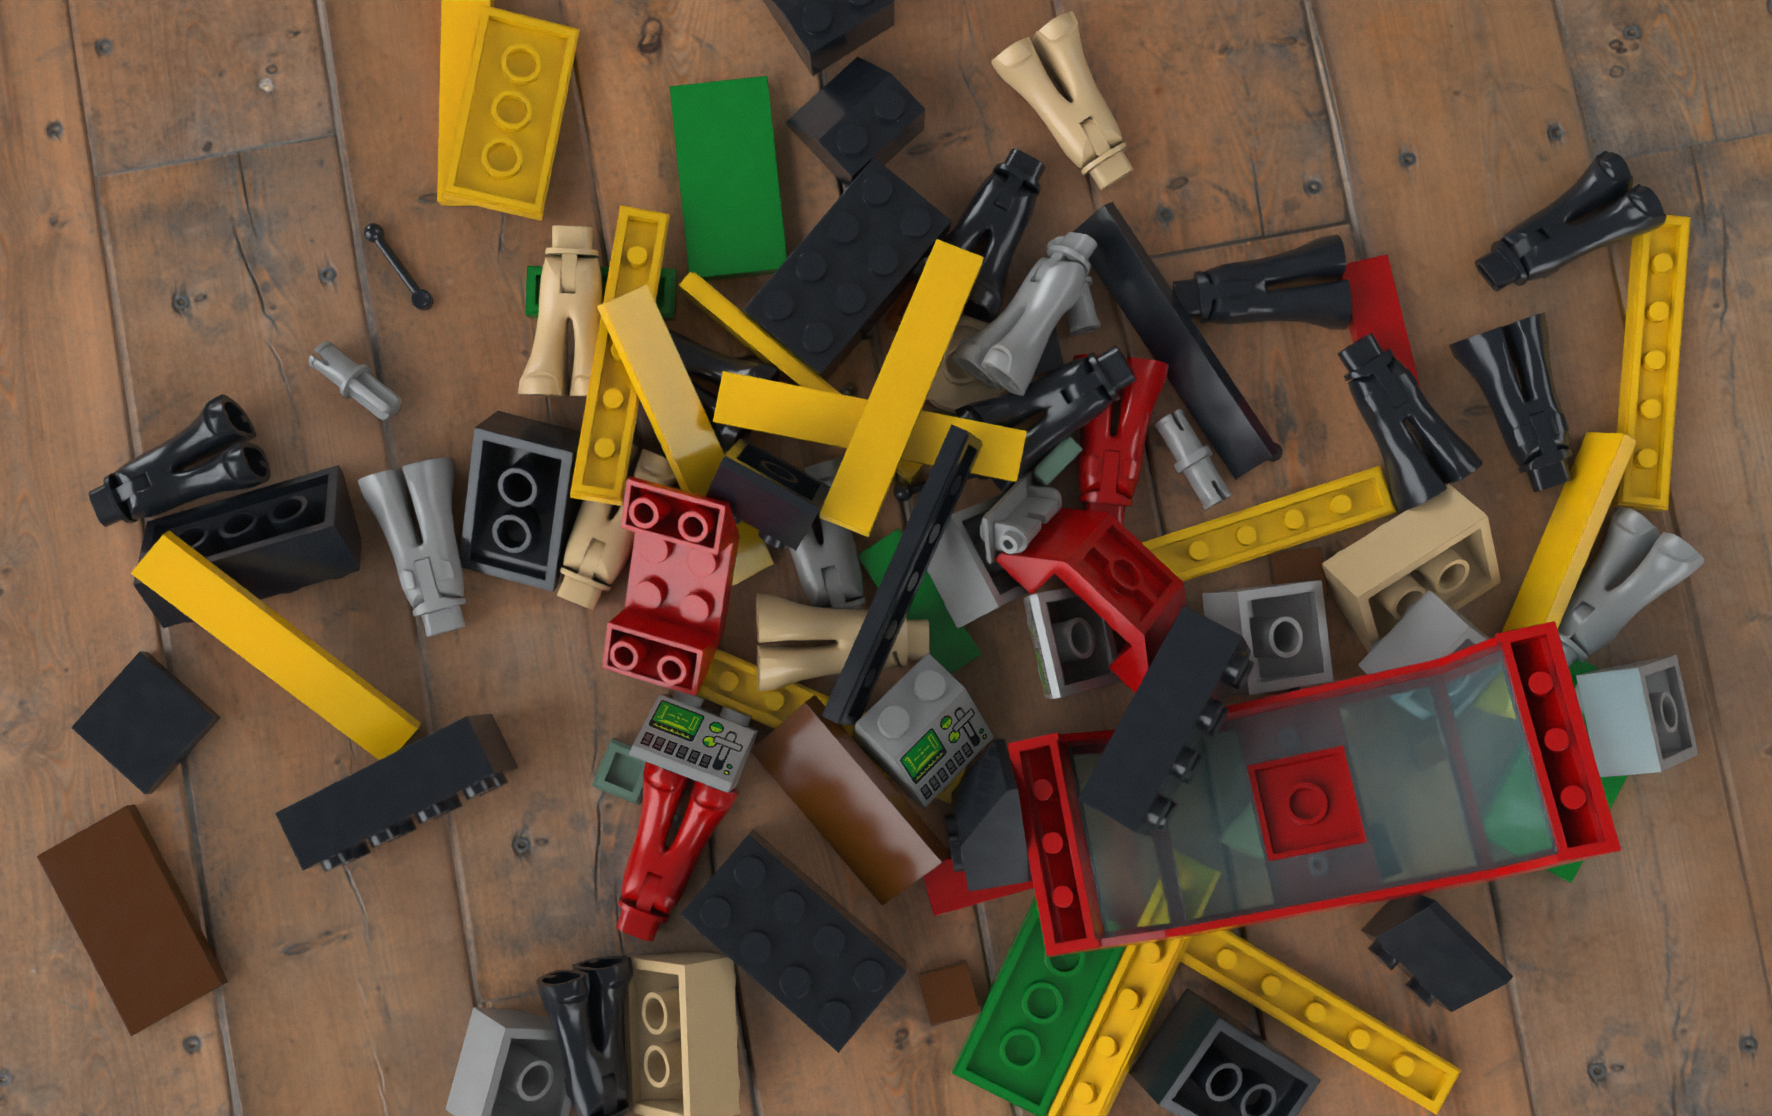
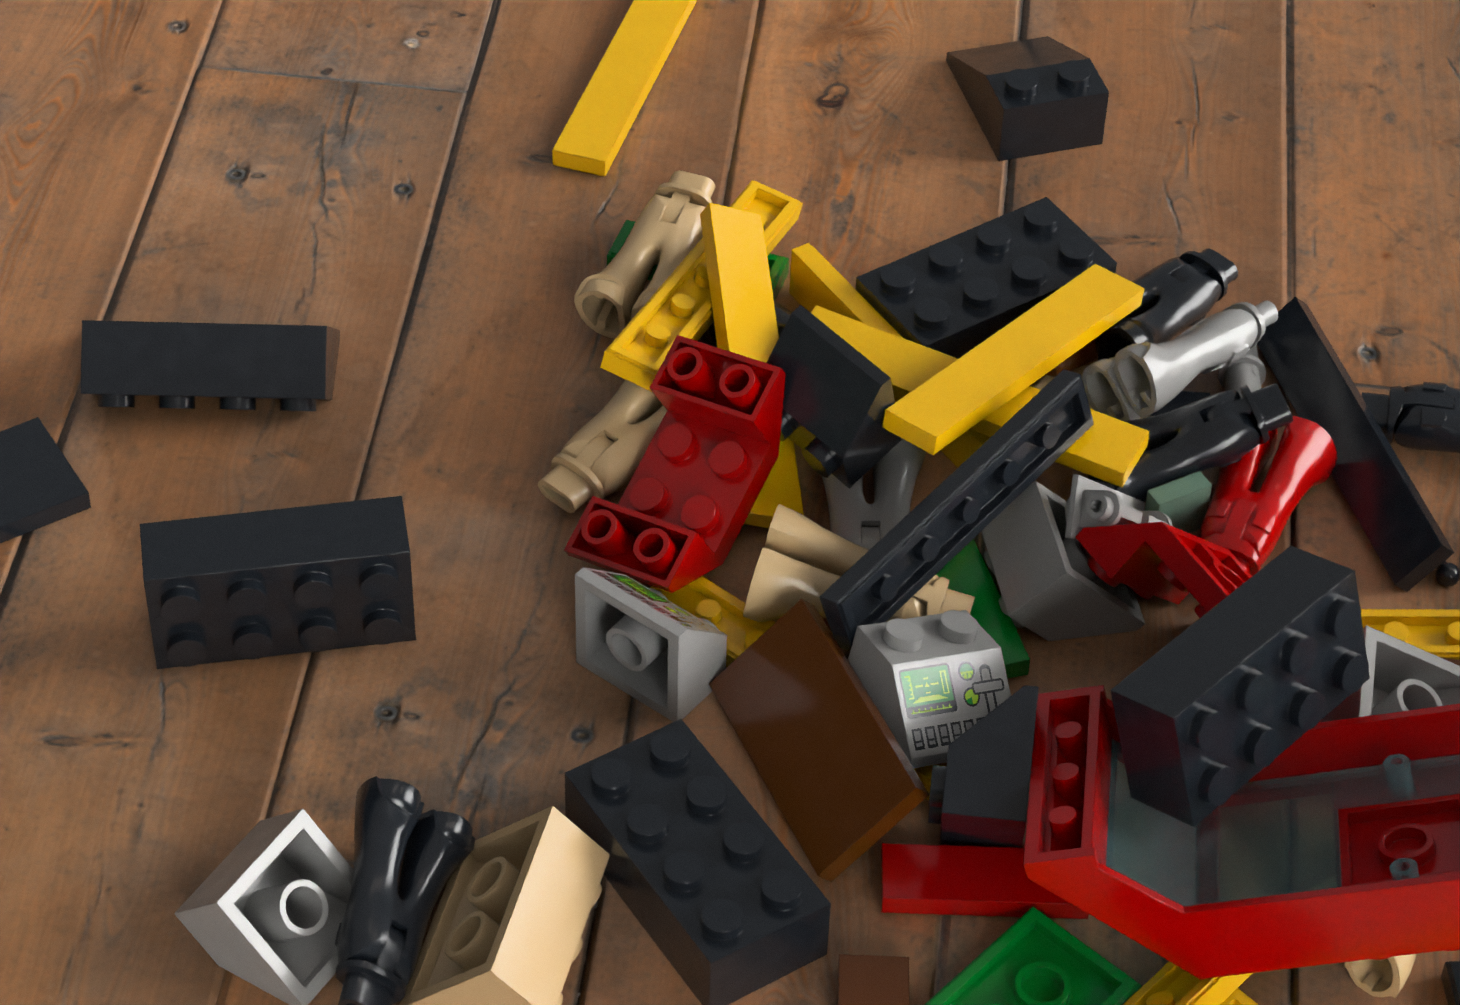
camera: 15 degrees right, 40 degrees down
black piece [88,394,271,527] -> none
yellow tile [131,530,421,760] -> none
light grey axle [308,341,402,421] -> none
light grey piece [358,457,466,637] -> none
black hinge [364,223,433,311] -> none
yellow tile [442,4,580,221] -> none
black slope [460,411,581,592] -> none
sand green tile [592,738,646,805] -> none
red piece [616,762,739,942] -> none
green tile [669,76,787,281] -> none
black slope [786,56,925,188] -> none
tan piece [991,11,1134,191] -> none
light grey slope [1023,587,1122,699] -> none
light grey pin [1154,409,1233,511] -> none

